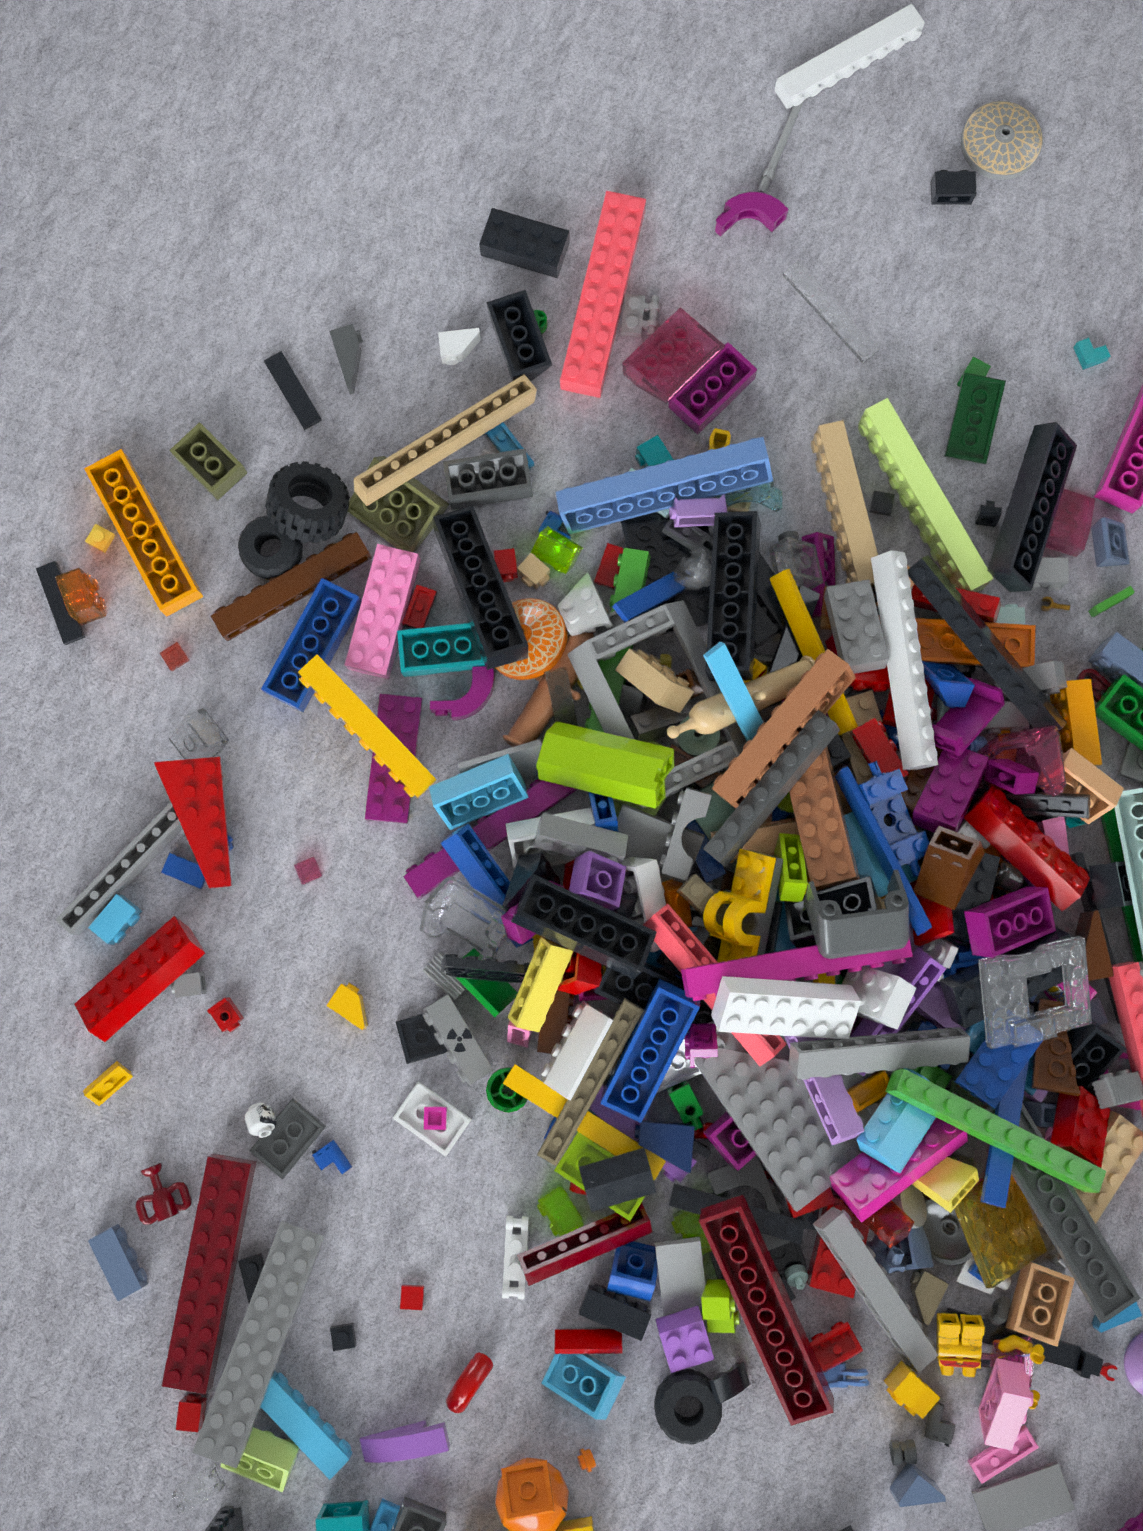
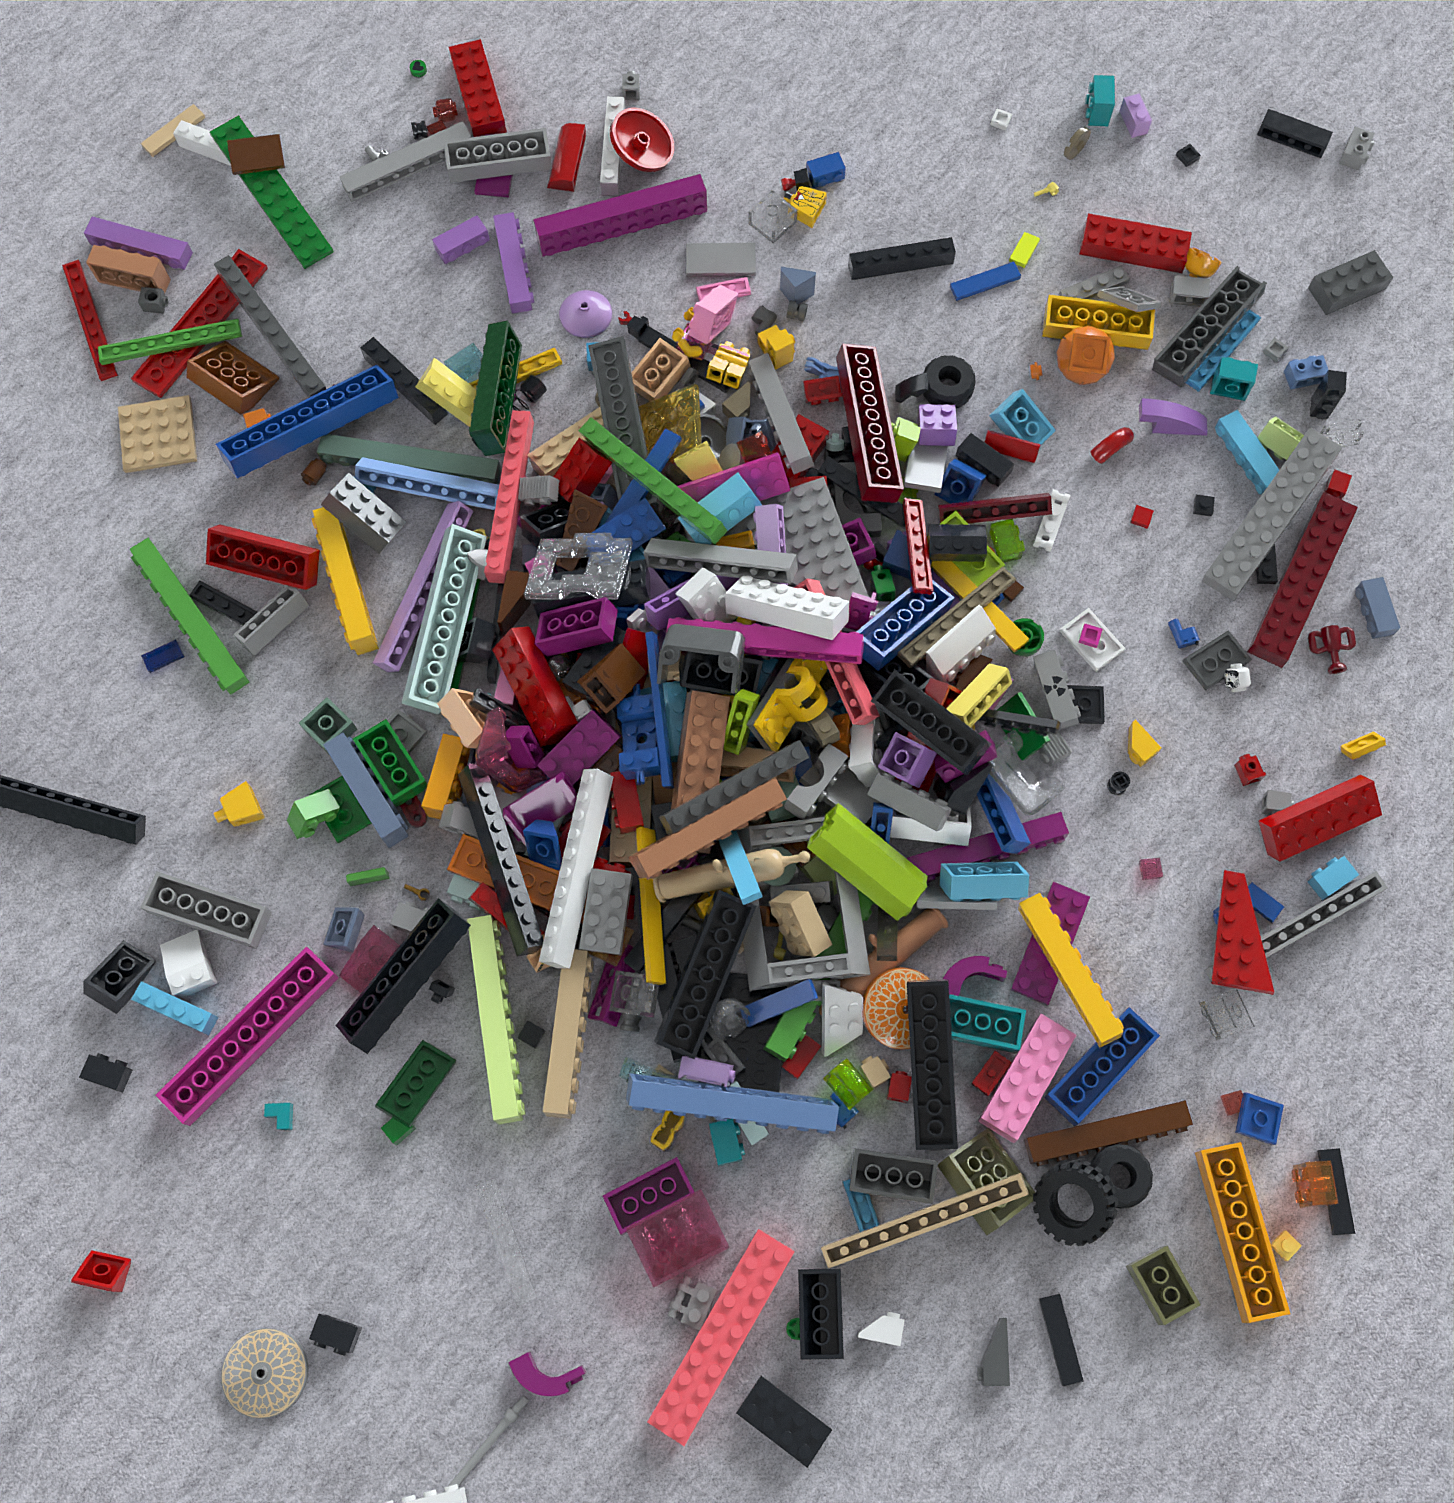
camera: 165 degrees left, 10 degrees down
none -> tile [903,498,933,594]
none -> reddish brown tile [1002,581,1024,602]
none -> black wheel [1107,771,1130,795]
none -> blue tile [1235,1092,1284,1145]

